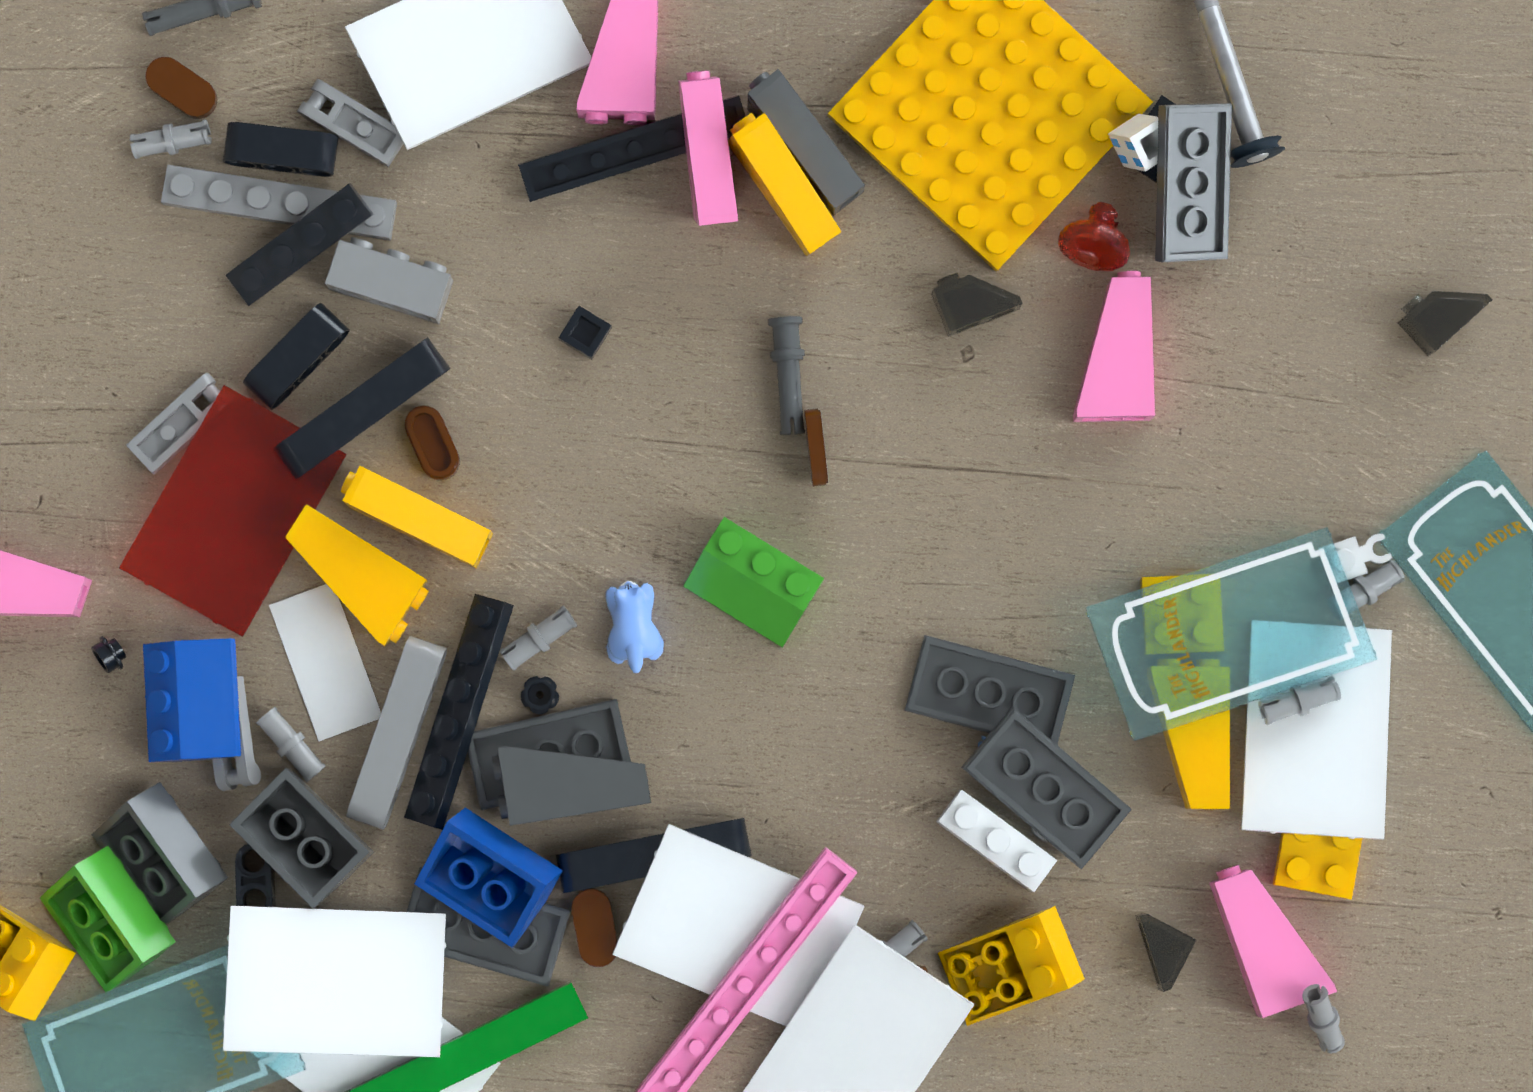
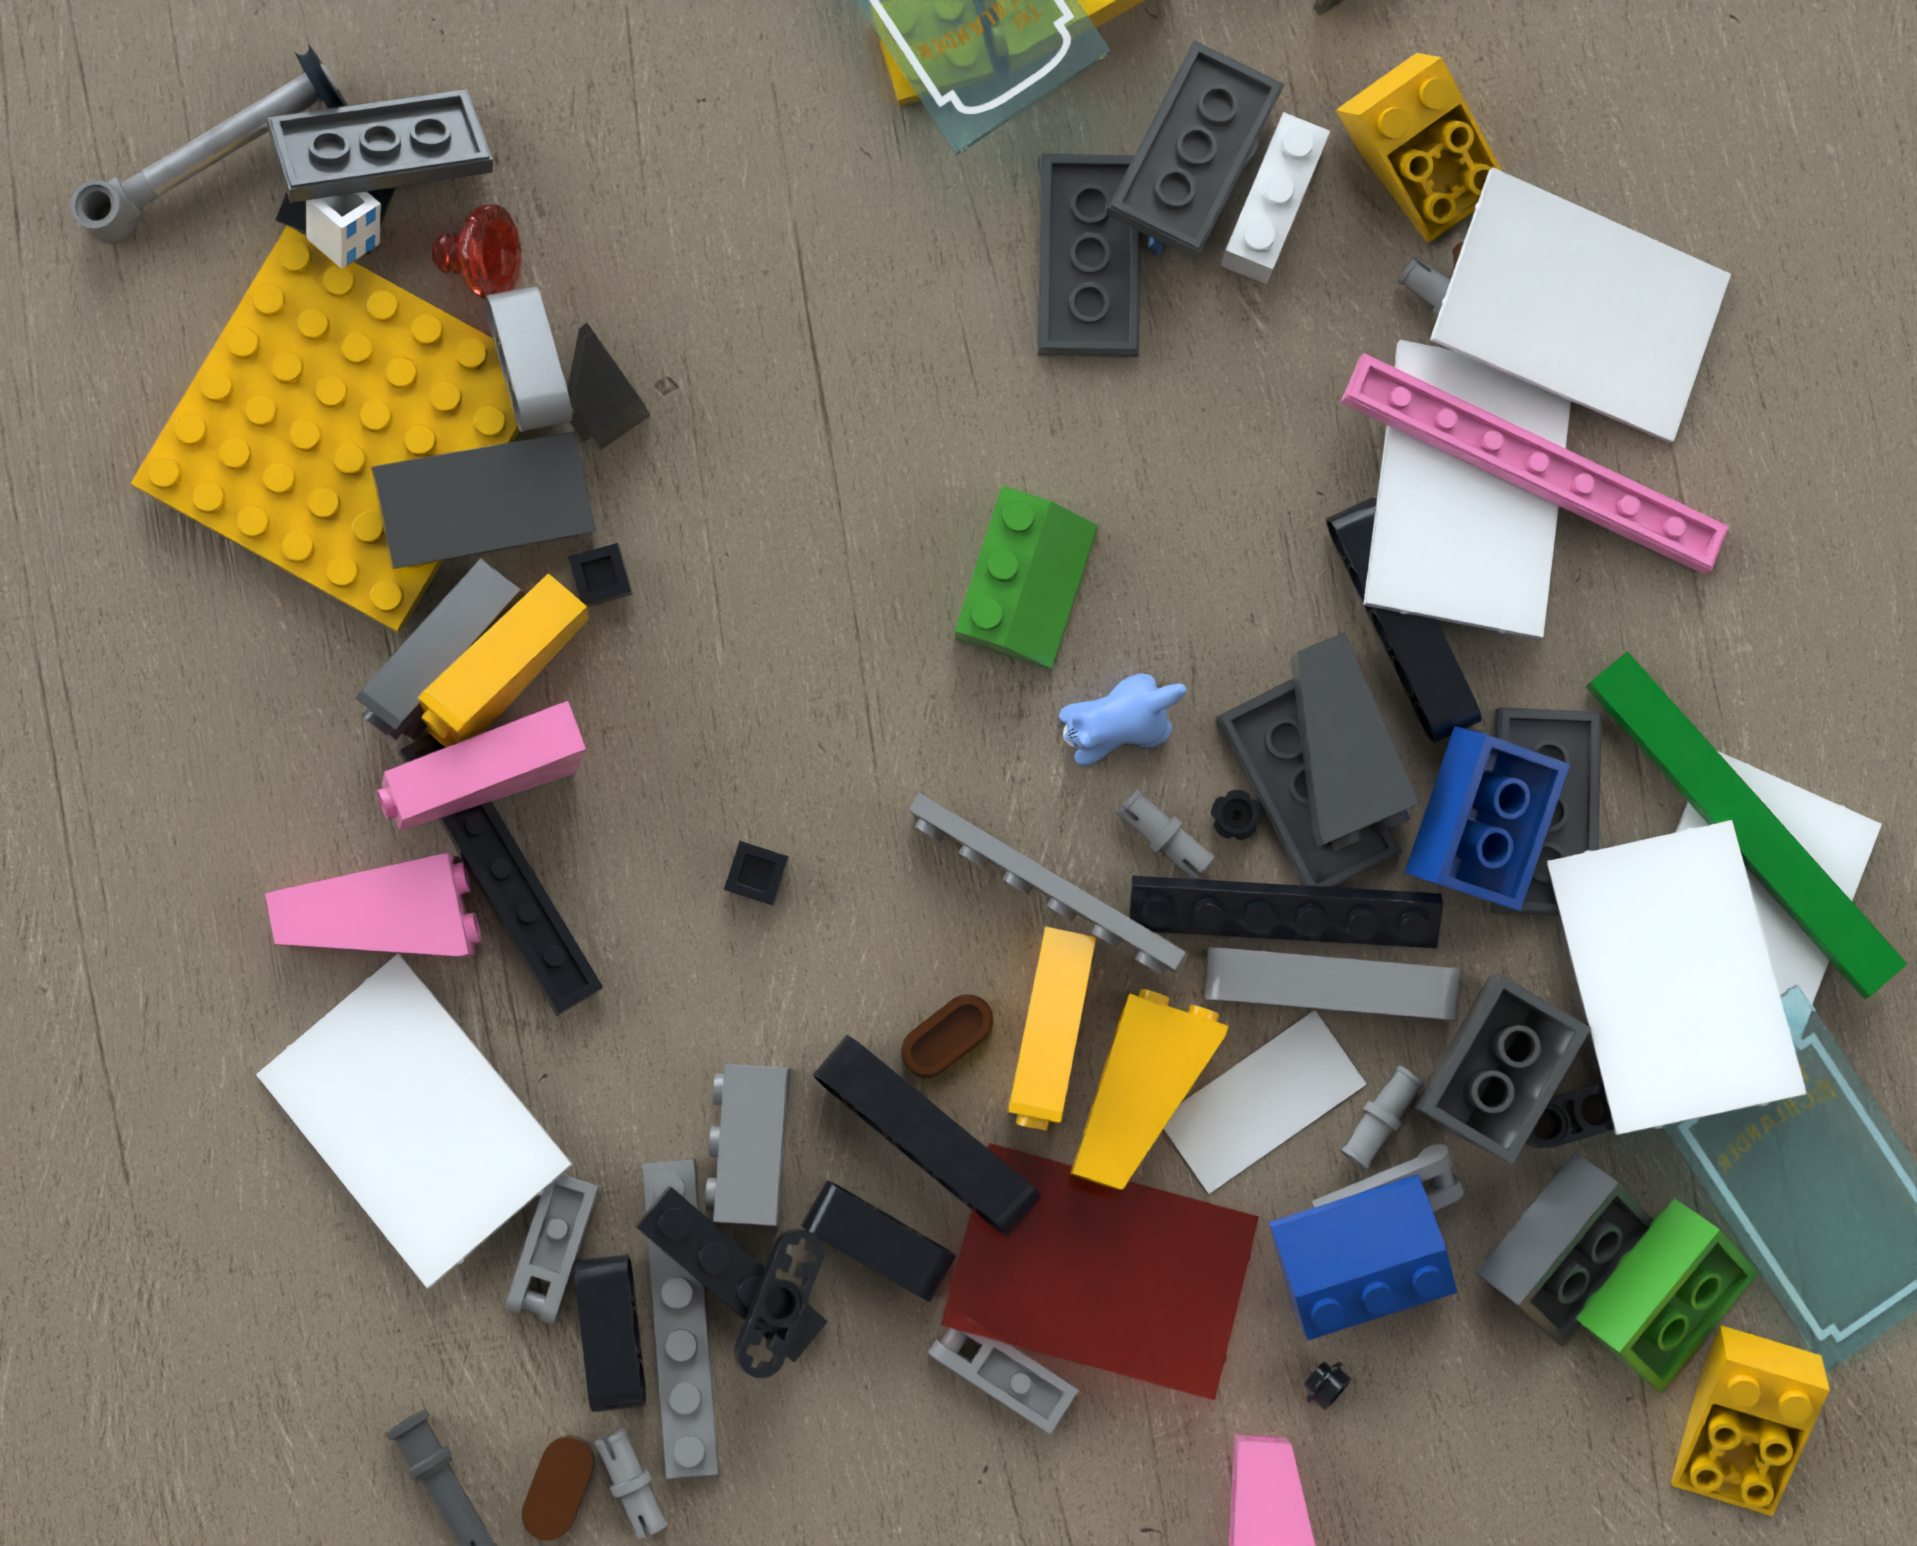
camera: 95 degrees left, 0 degrees up
reddish brown tile [572,889,618,967] -> none
dark grey pin [768,316,805,435] -> none
reddish brown tile [804,408,828,487] -> none
bright pink slope [1073,271,1155,422] -> none
none -> dark grey tile [371,431,595,569]
none -> beam [485,286,572,432]
none -> black plate [568,543,633,607]
none -> black beam [734,1229,824,1378]
none -> light grey plate [908,792,1187,976]

